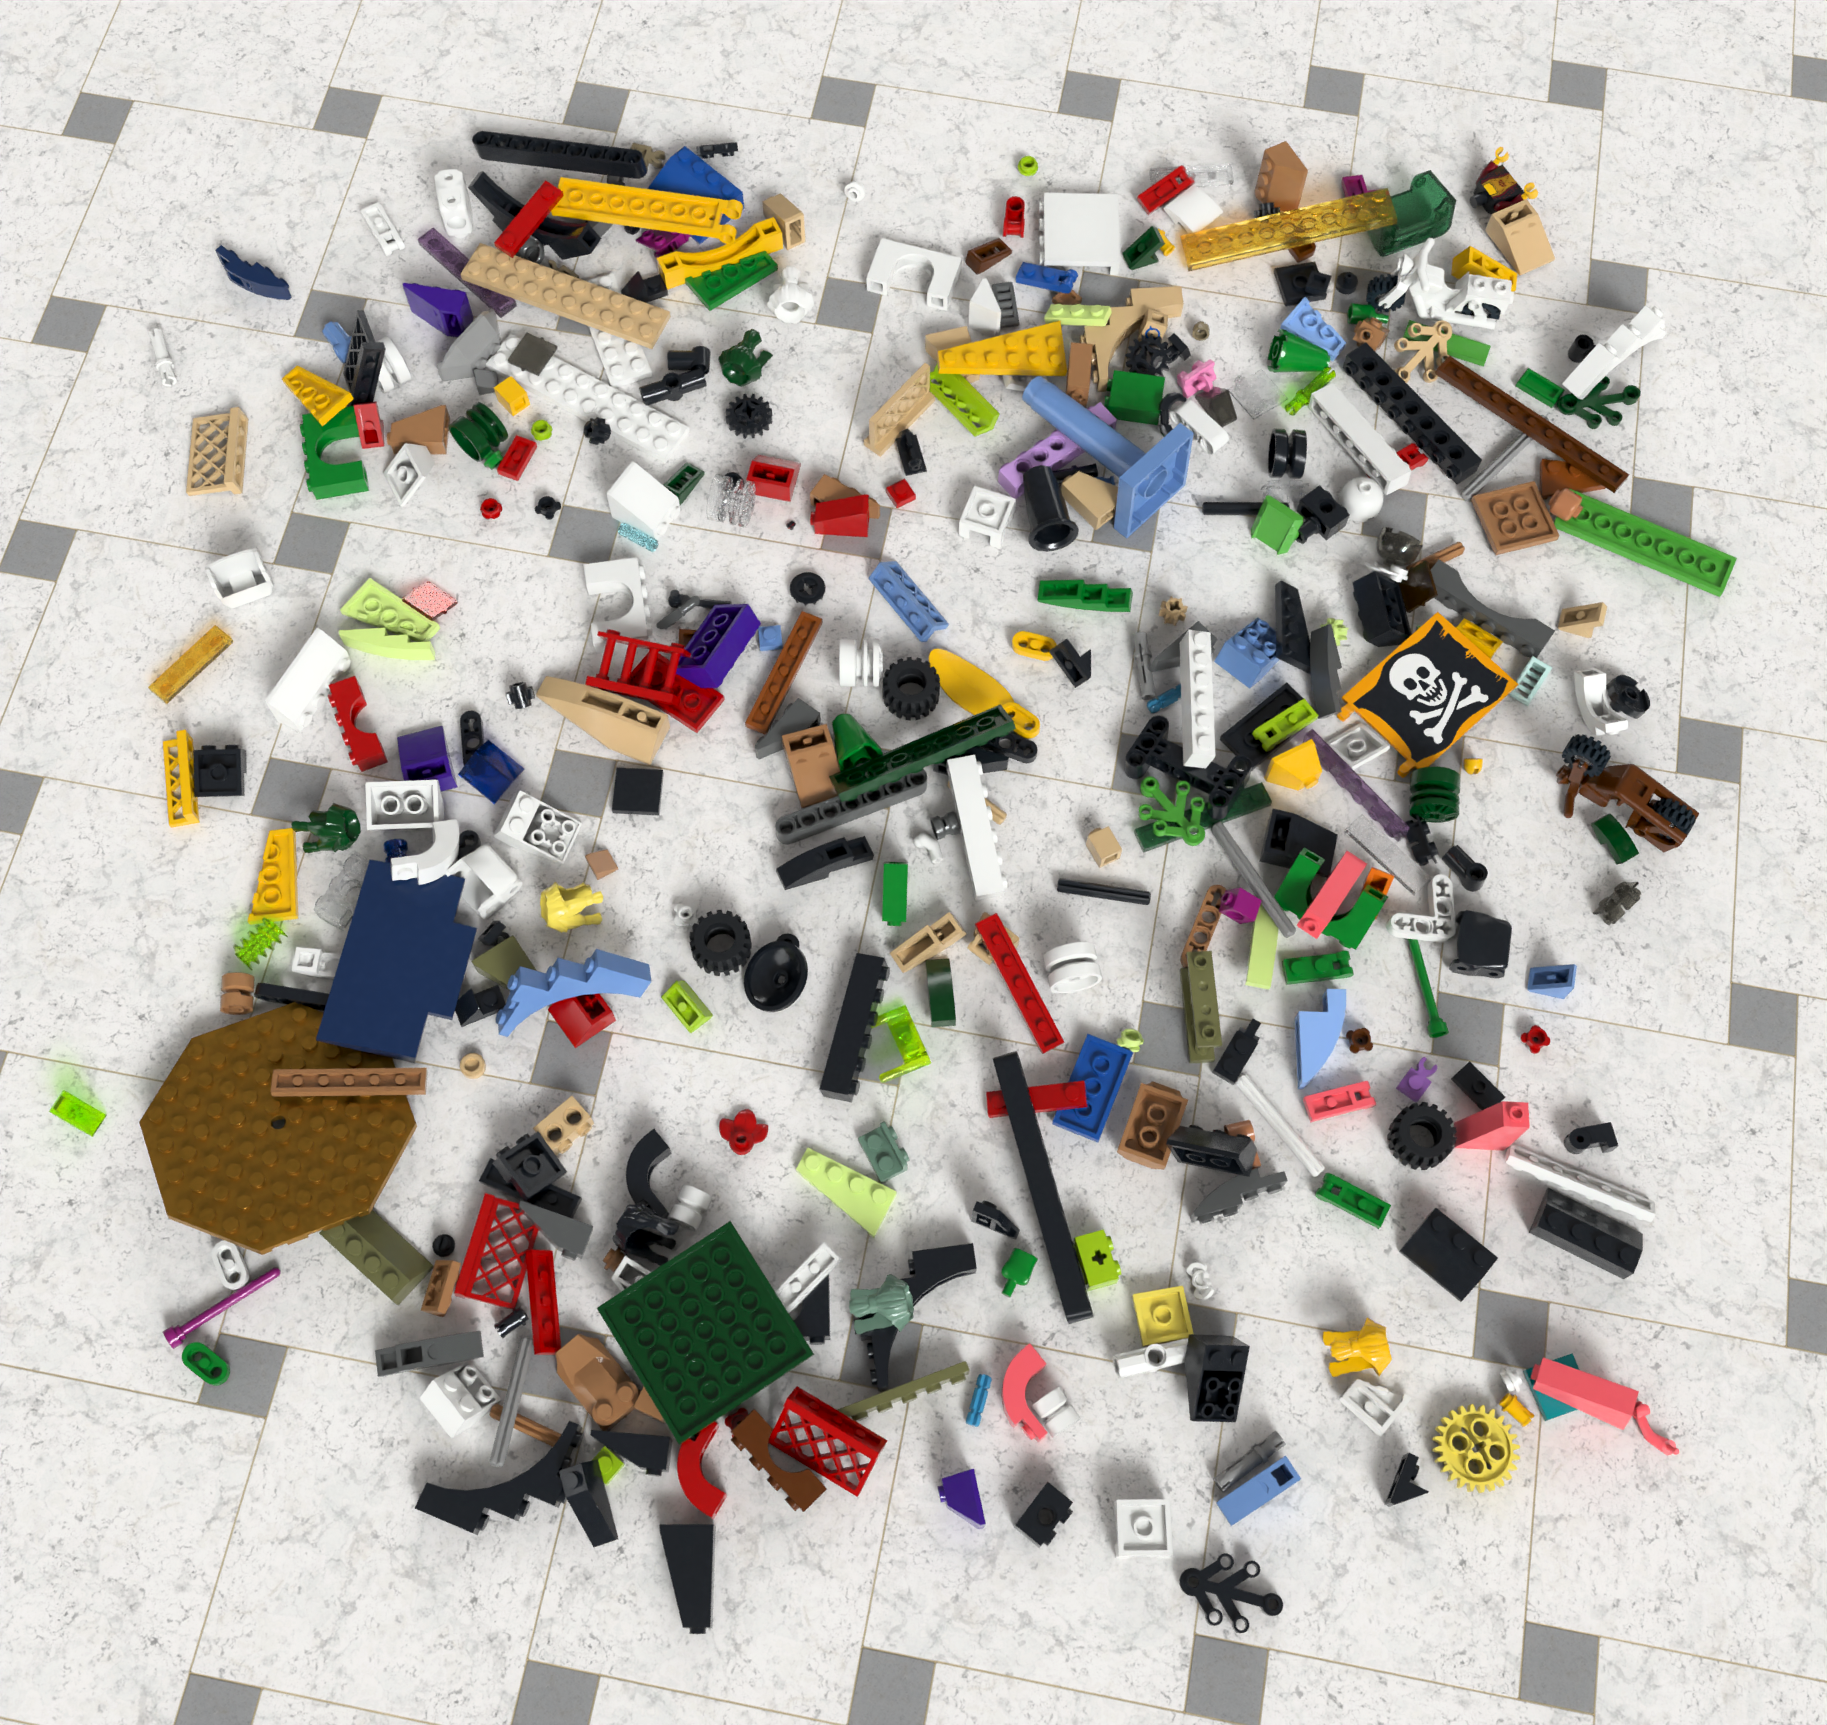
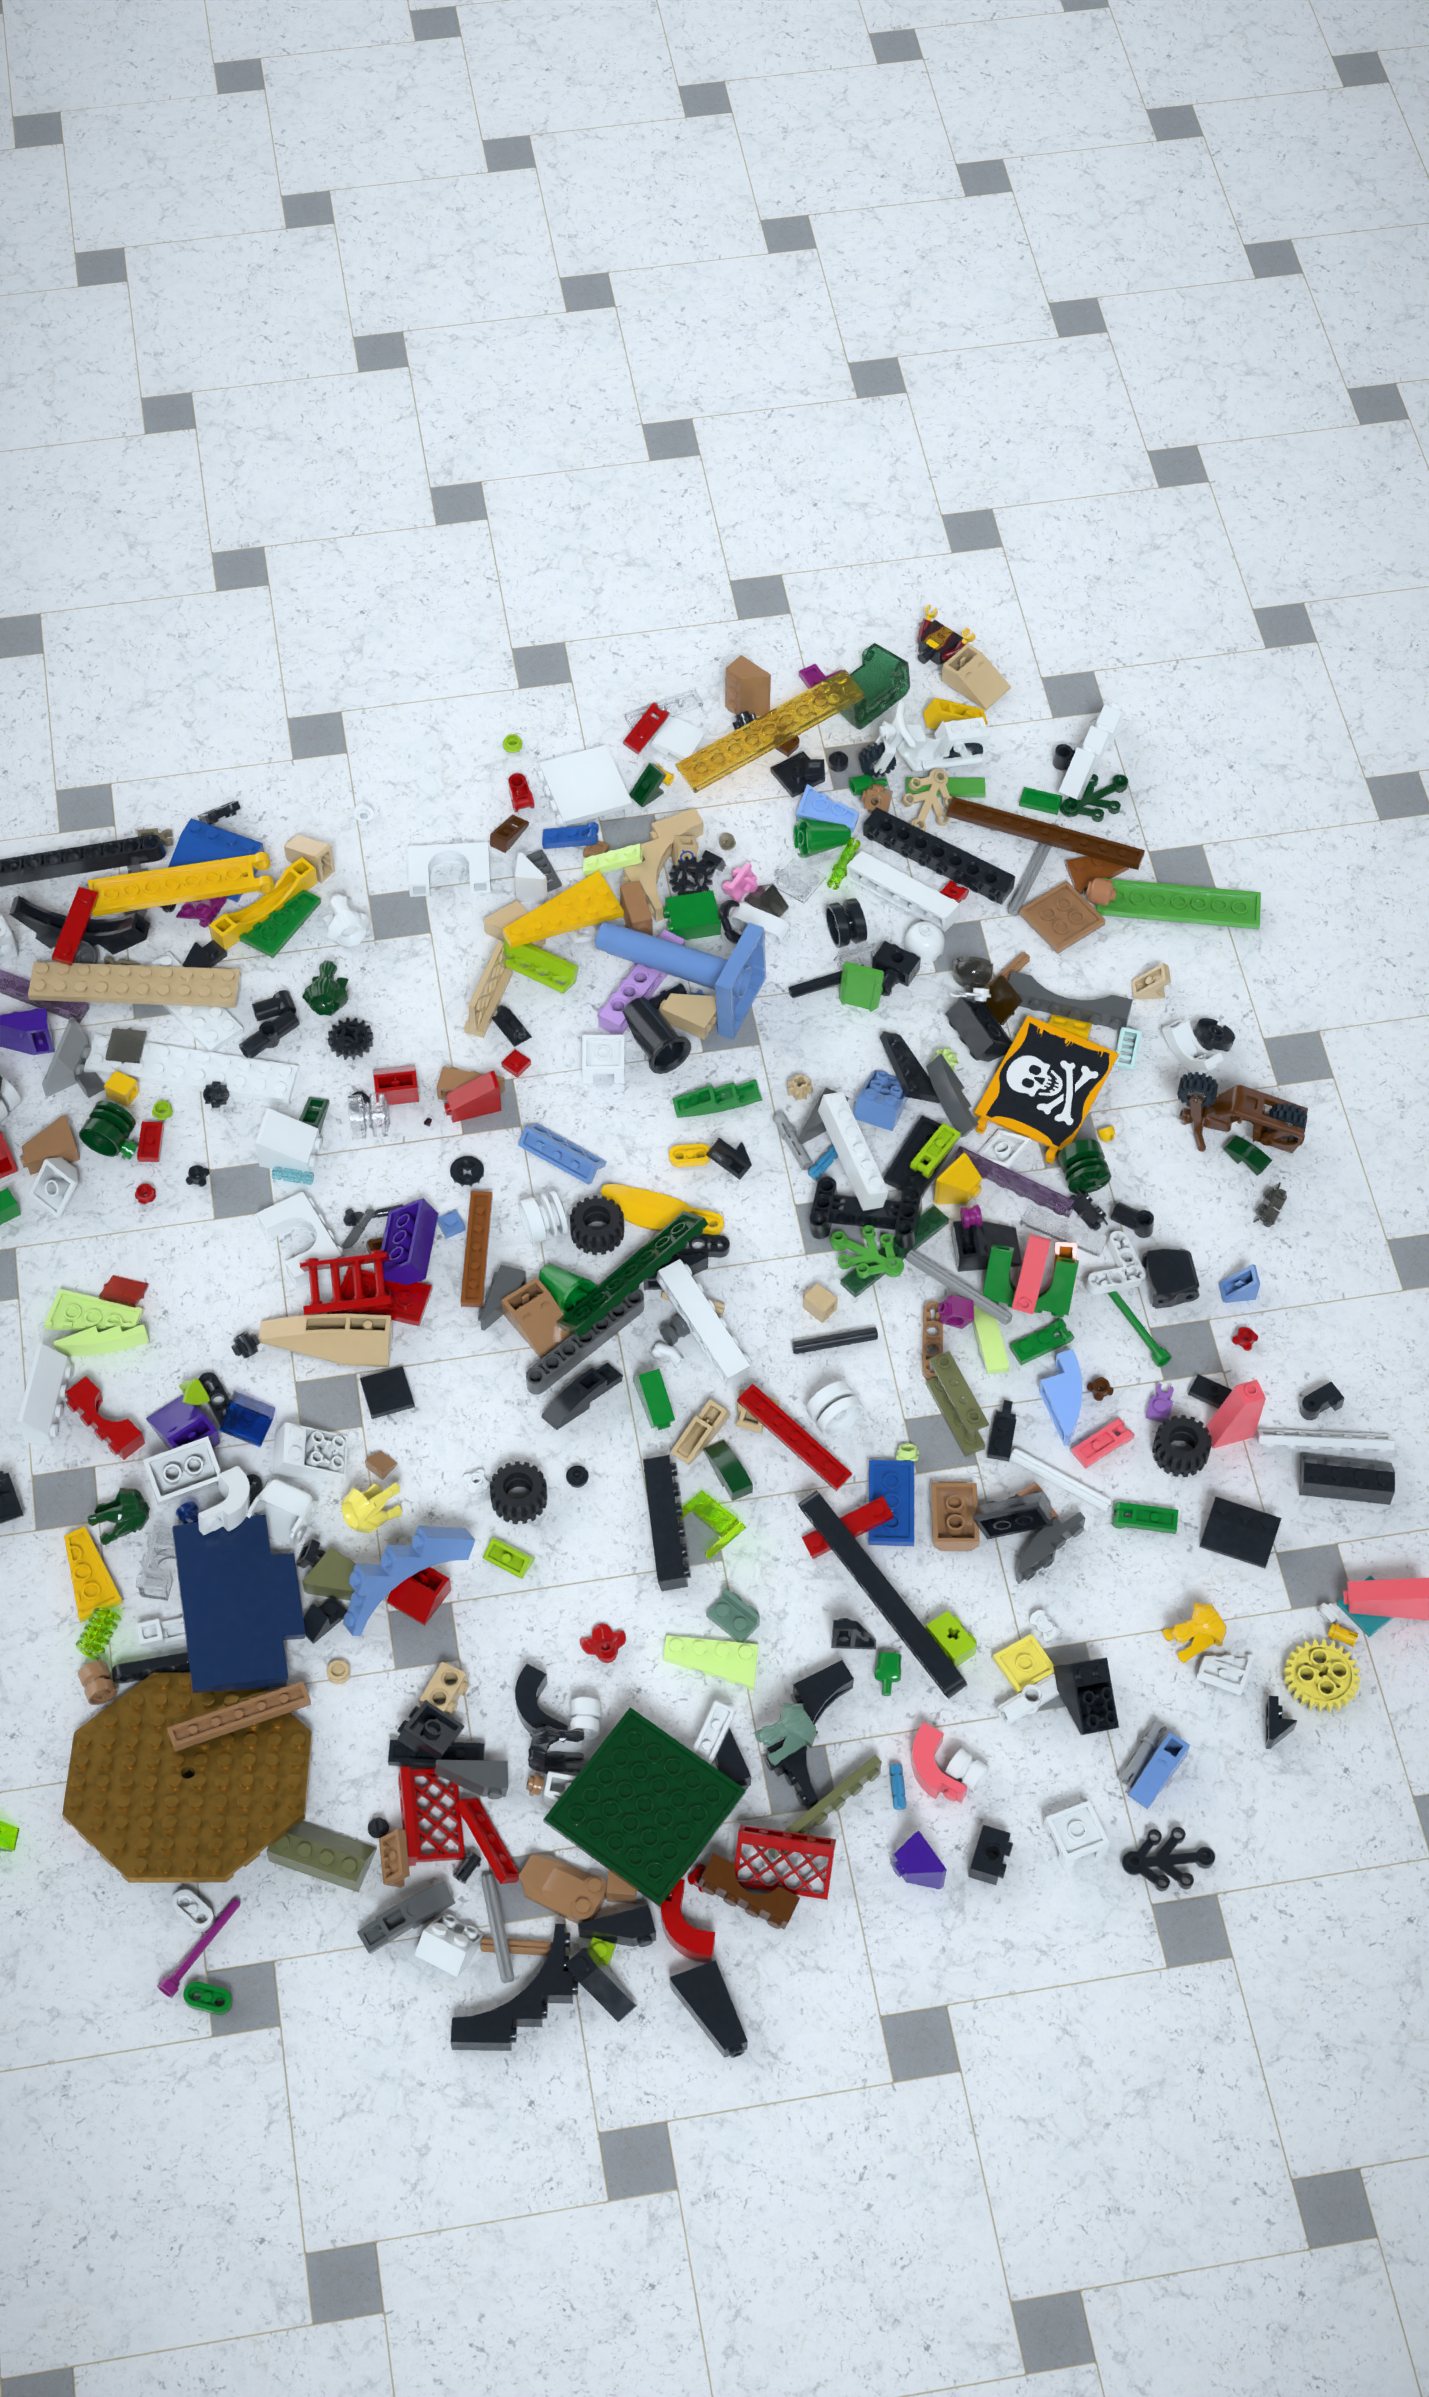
camera: 20 degrees left, 10 degrees down
black dish [744,941,808,1012] -> none
none -> lime tile [179,1378,210,1405]
none -> magenta wheel [960,1205,982,1229]

